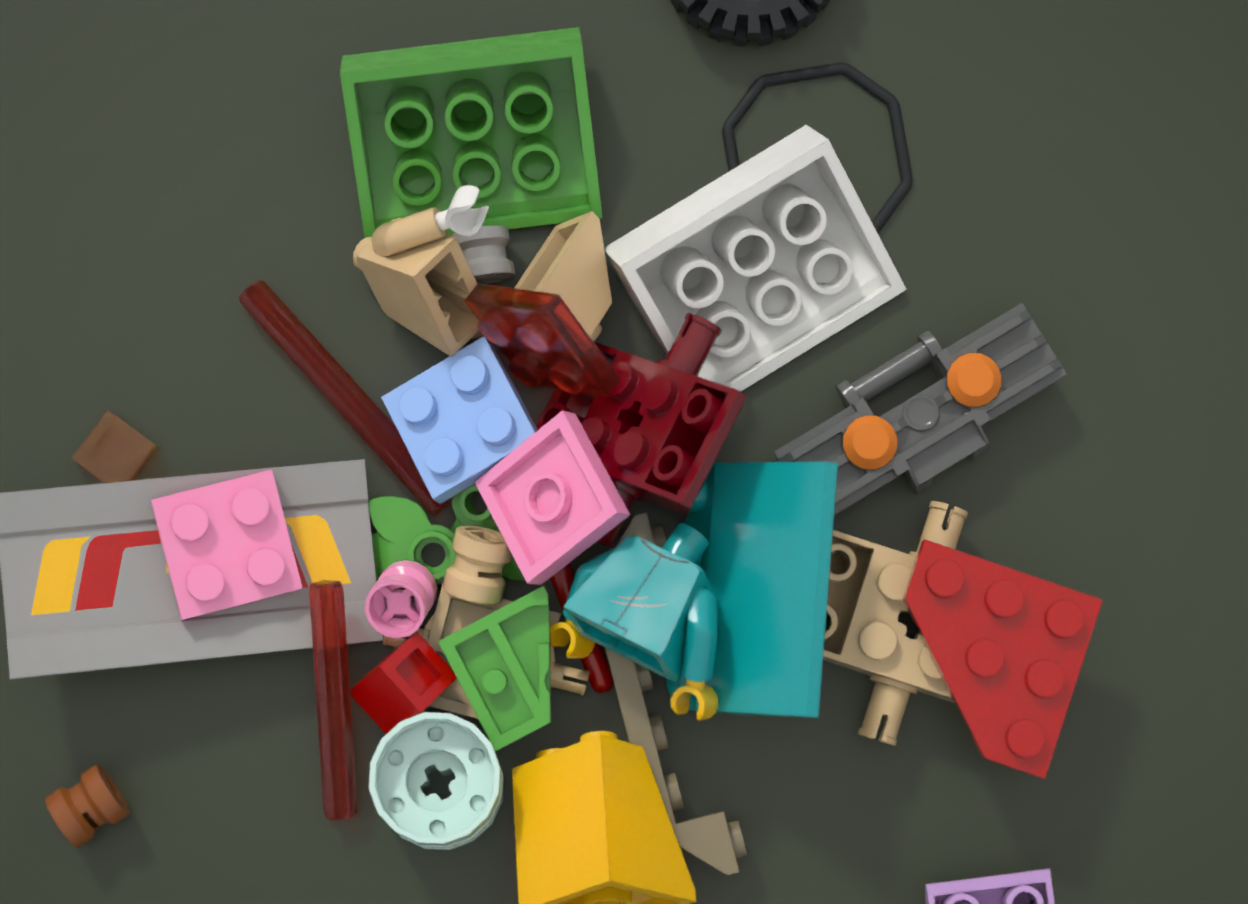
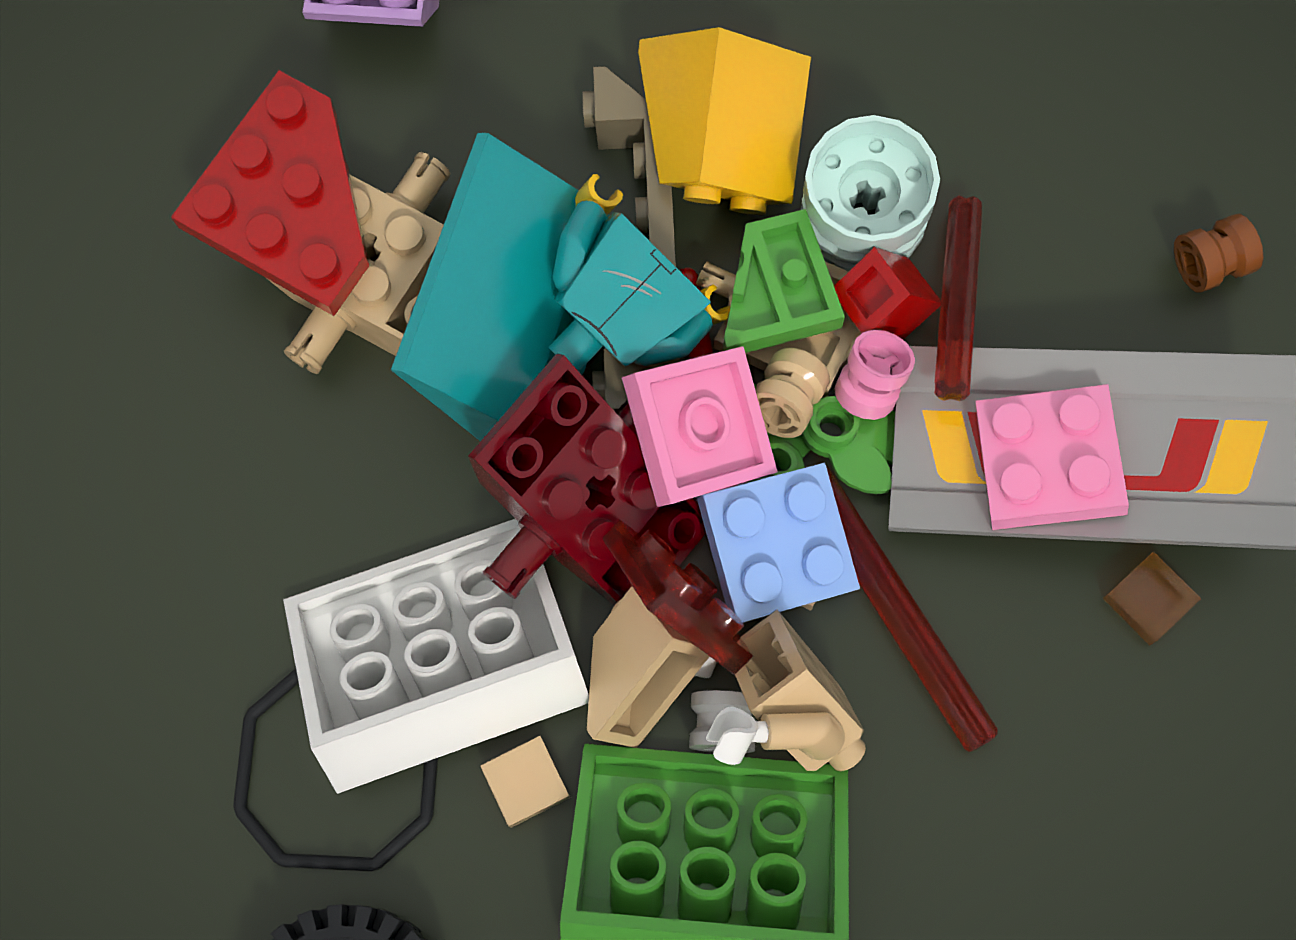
camera: 165 degrees left, 10 degrees down
dark grey piece [774,303,1067,515] -> none
none -> tan tile [480,736,570,828]

